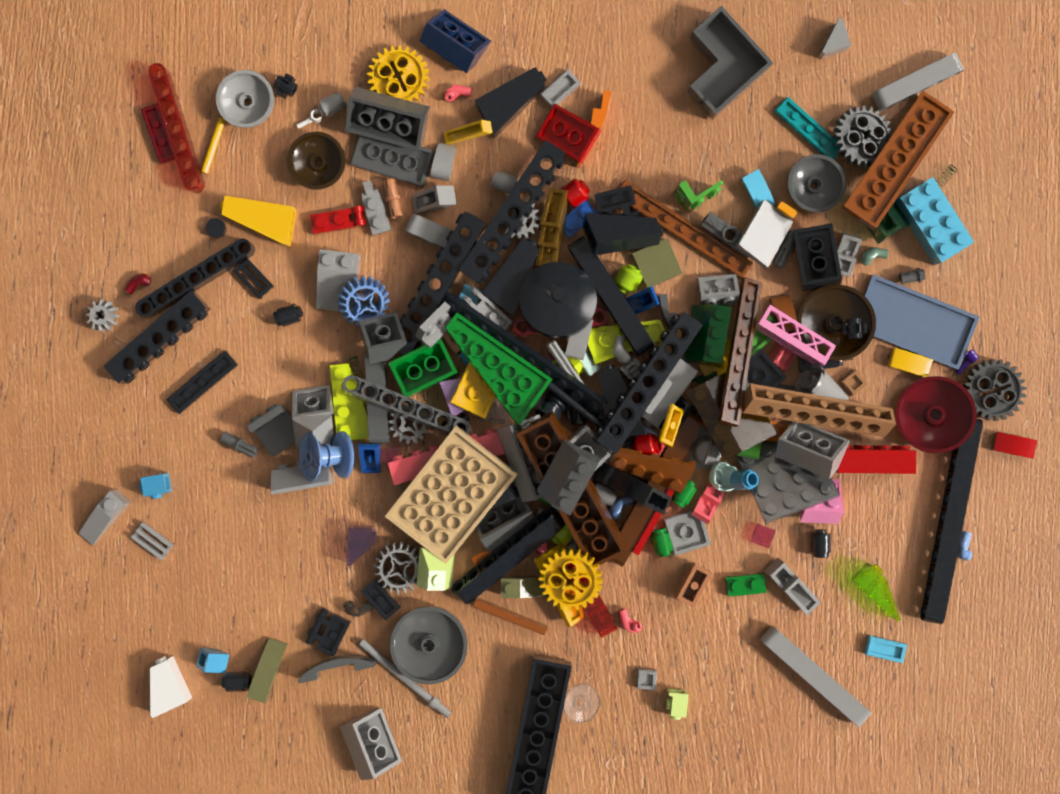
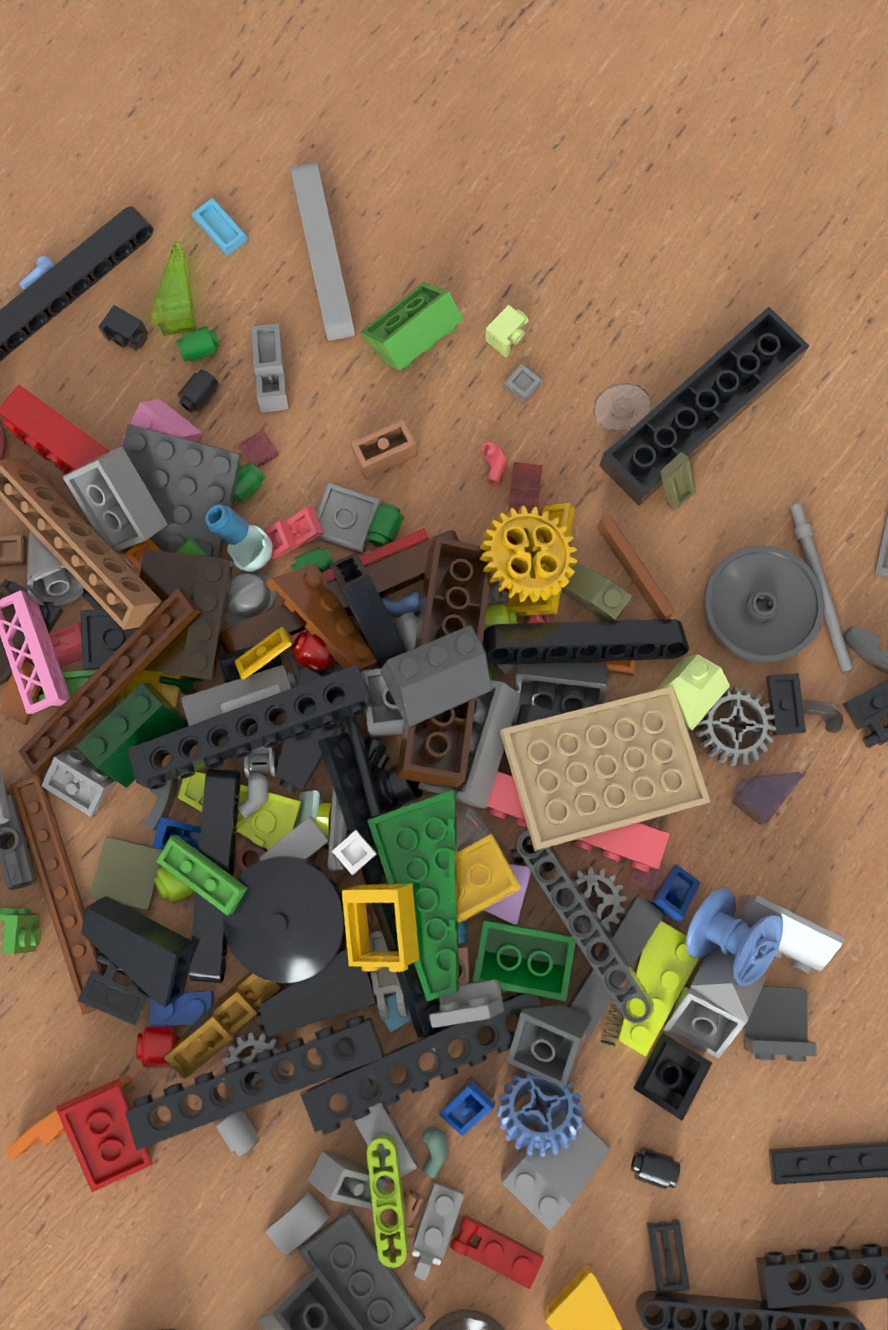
camera: 145 degrees left, 10 degrees down
dark grey axle [220,431,258,458] -> none
coral arm [444,84,472,102] -> none
yellow piece [444,120,492,144] -> none
black slope [475,67,546,138] -> none
light grey tile [540,69,581,108] -> none
green plate [725,573,766,597] -> none
none -> black brick [98,305,148,351]
none -> bright green tile [156,835,247,916]
none -> green brick [176,326,221,362]
none -> green brick [233,462,265,504]
none -> white plate [332,830,377,875]
none -> yellow window [342,884,420,972]
none -> bright green slope [360,282,464,371]
none -> lime beam [367,1134,409,1268]
none -> sand green arm [422,1127,449,1178]
none -> blue slope [439,1077,495,1136]
none -> black slope [633,1033,713,1121]
none -> olive tile [660,452,696,510]

